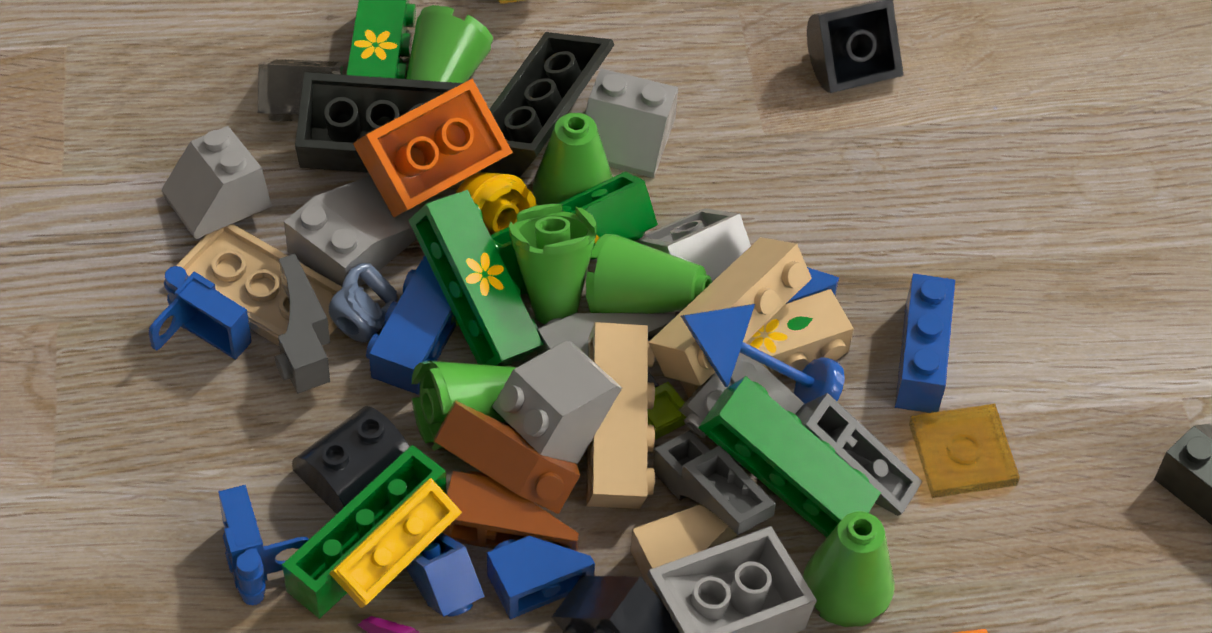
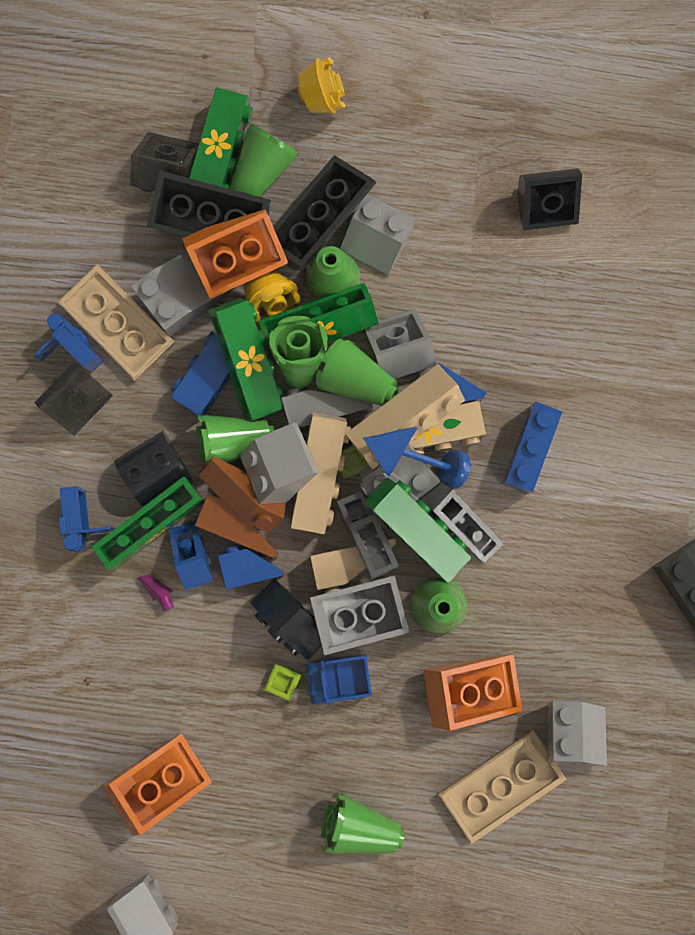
camera: 20 degrees right, 30 degrees up
light grey slope [161,126,272,239] -> none
dark grey slope [274,253,330,394] -> none
sand blue piece [329,263,397,343] -> none
yellow tile [329,478,462,608] -> none
clear yellow tile [909,404,1020,498] -> none
none -> clear smoke tile [34,361,113,436]

